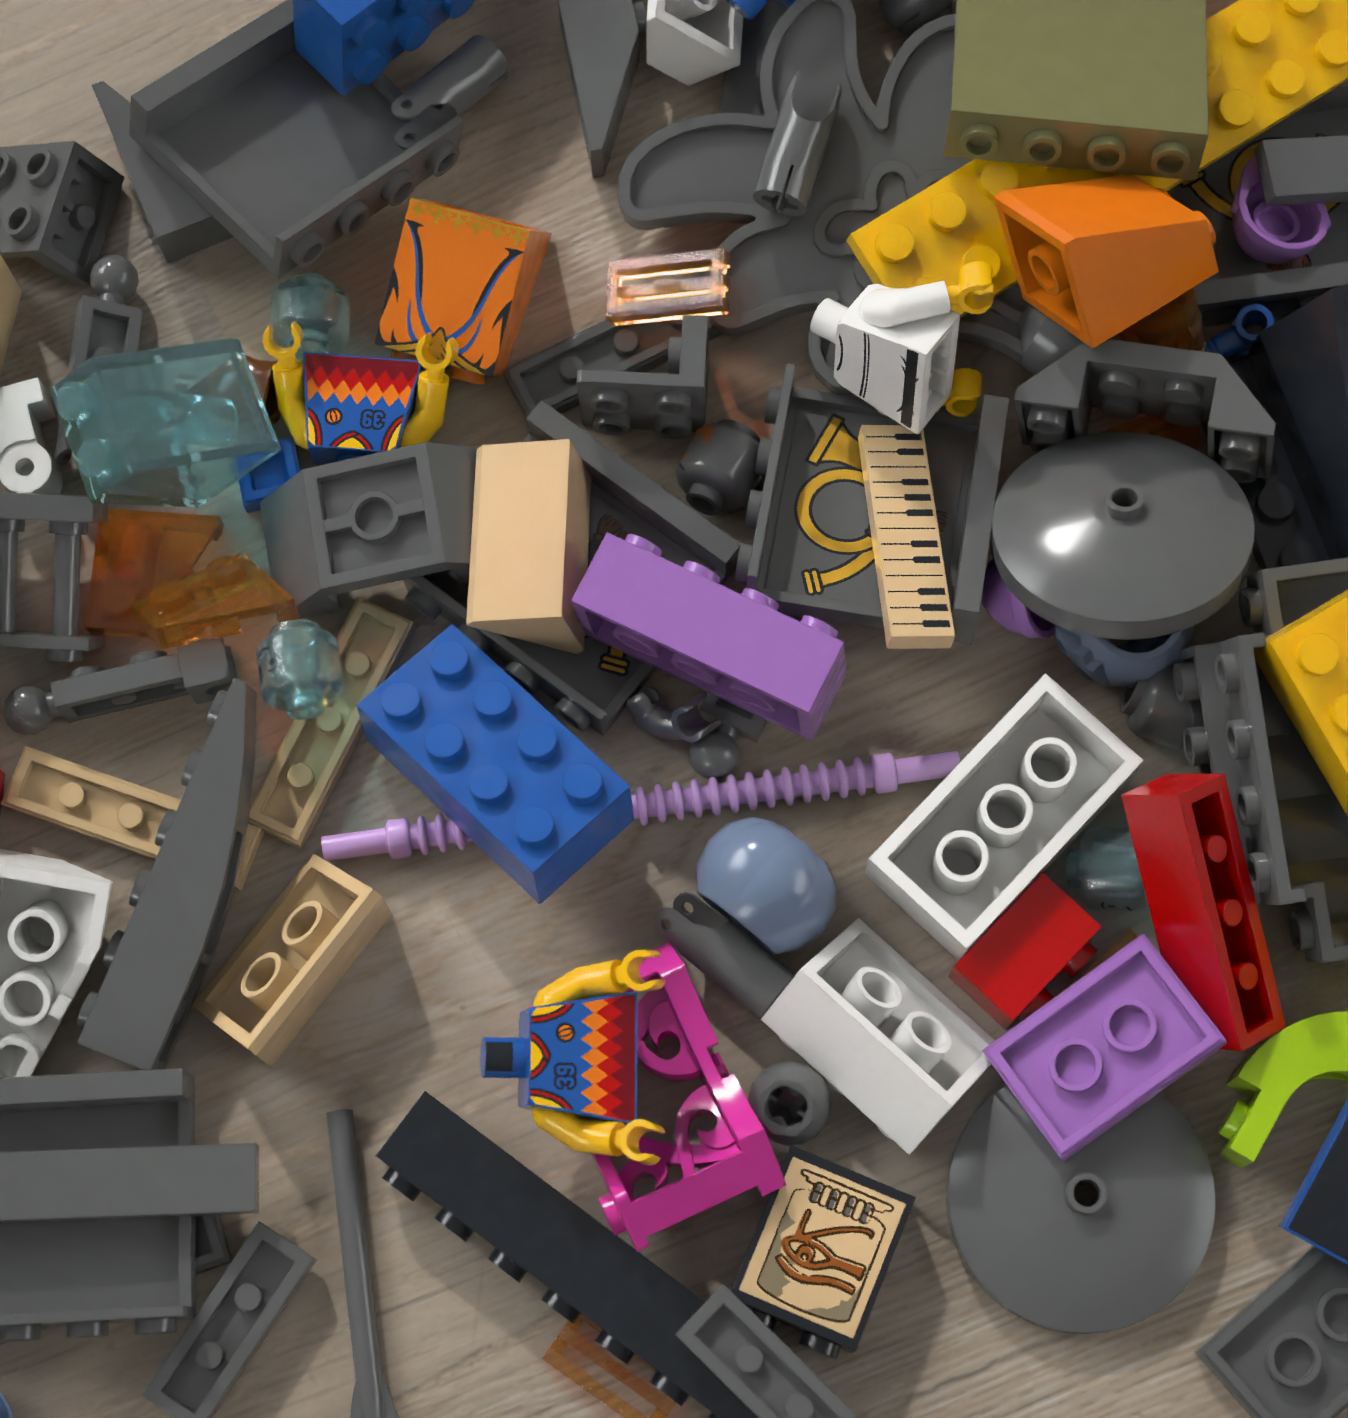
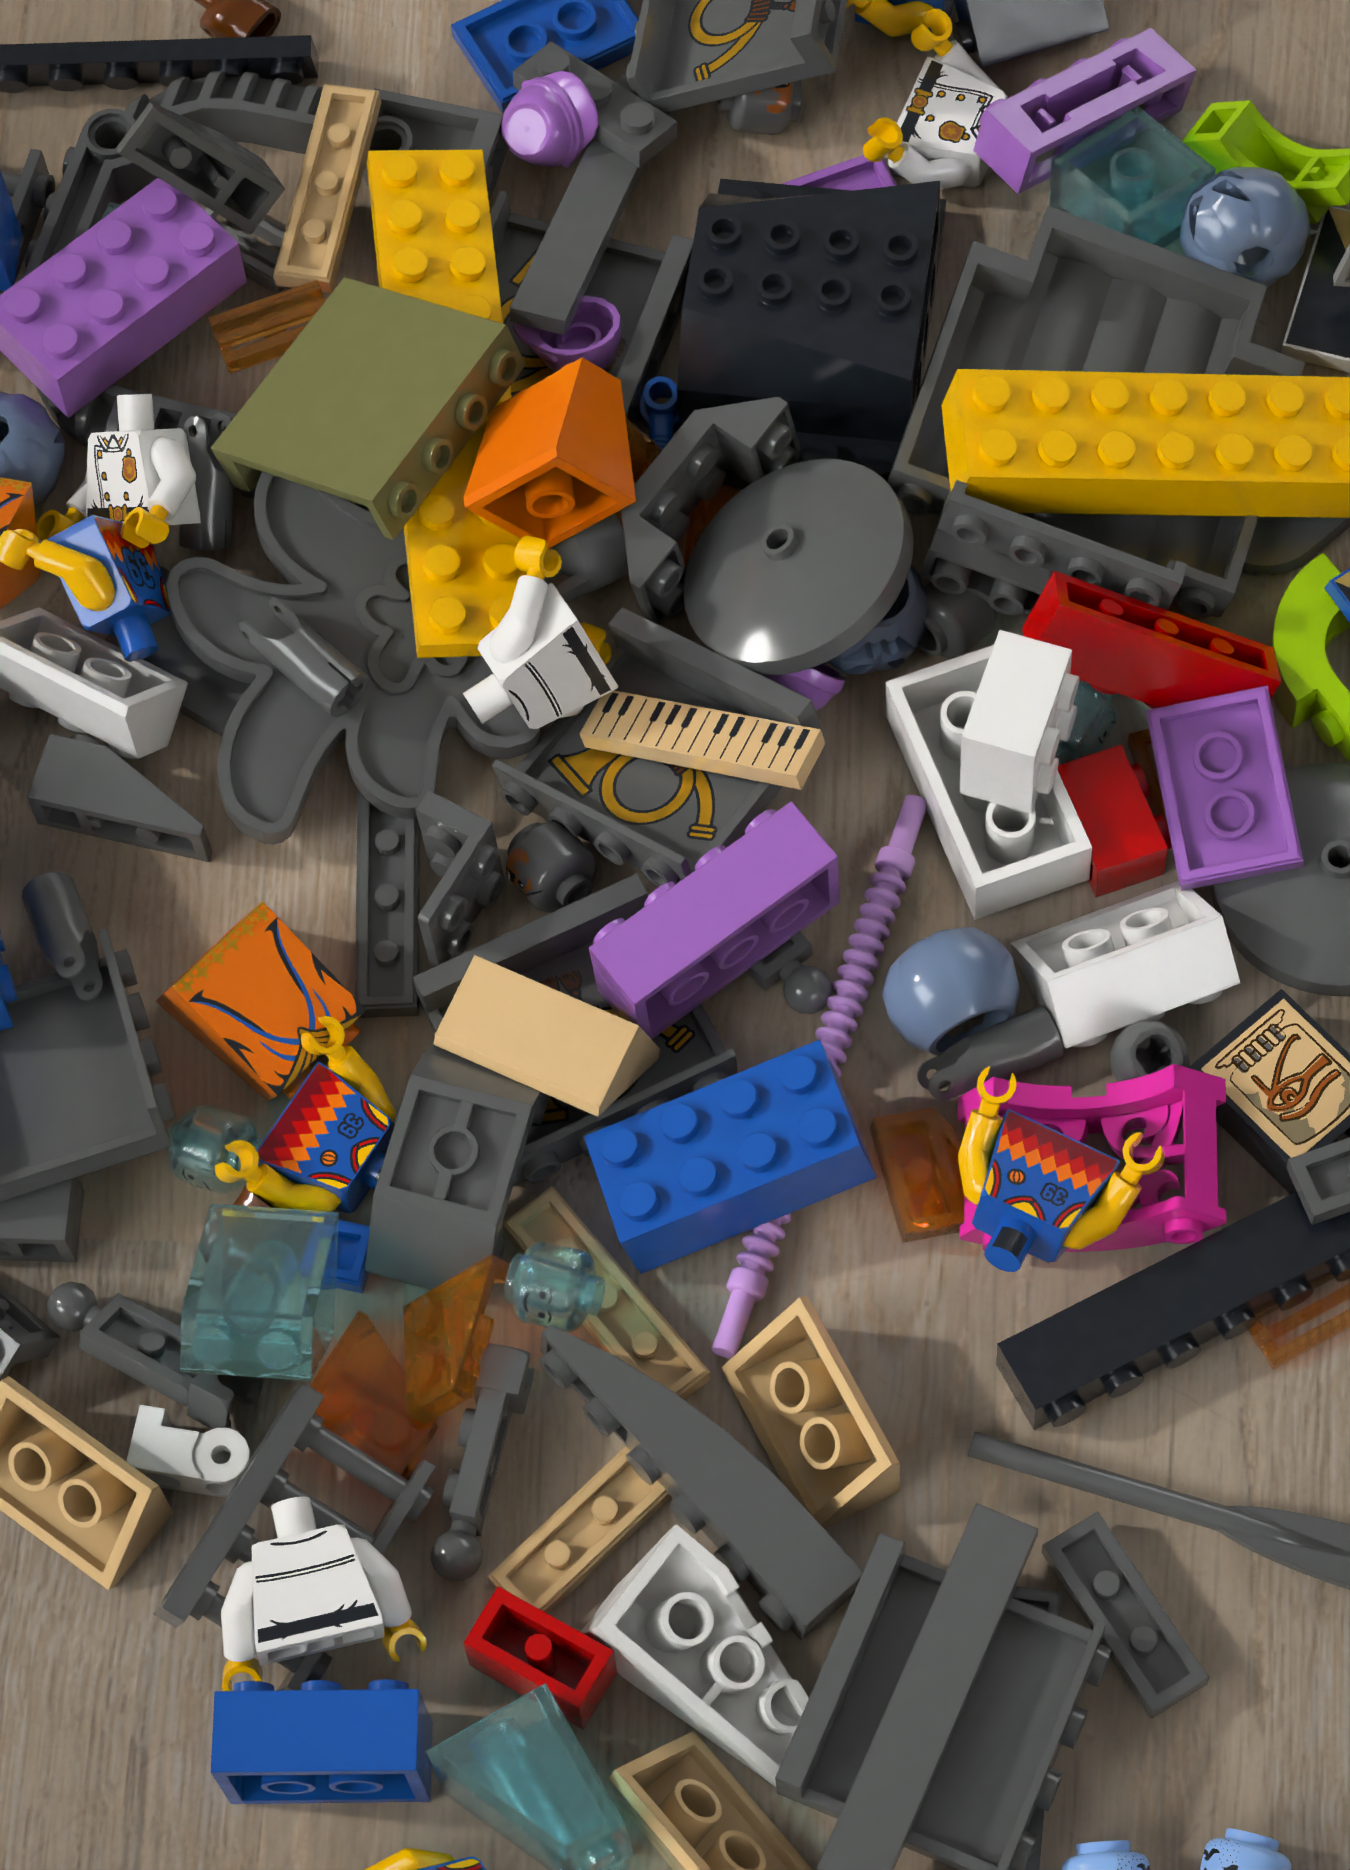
camera: 60 degrees left, 10 degrees down
clear orange tile [605,248,731,326] -> none
flat silver arm [626,686,721,743] -> none
none -> clear orange wing [869,1107,964,1243]
none -> white brick [960,630,1080,814]

